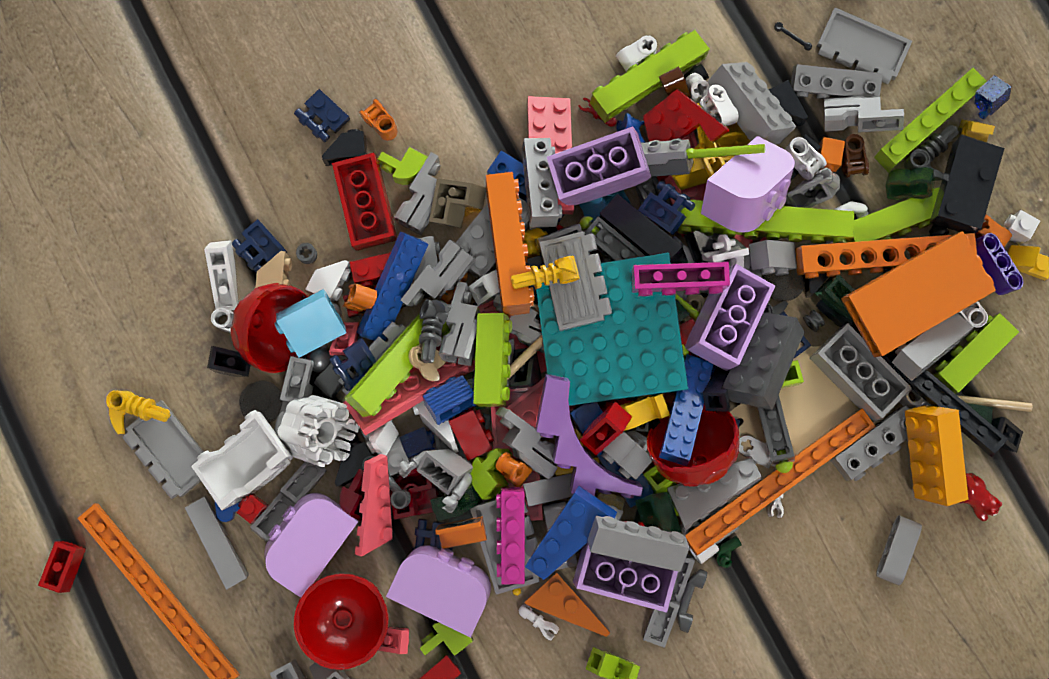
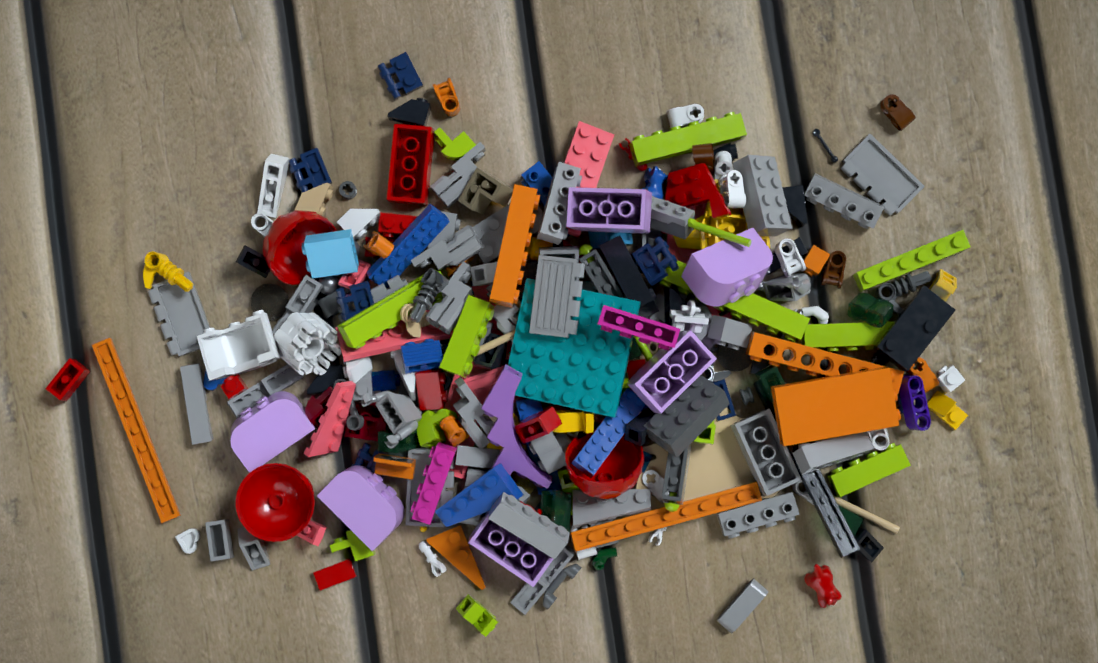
camera: 20 degrees right, 5 degrees up
yellow piece [511,256,580,289] -> none
light grey plate [824,96,904,132] -> none
light orange brick [905,405,968,506] -> none
clear blue brick [974,75,1012,119] -> none

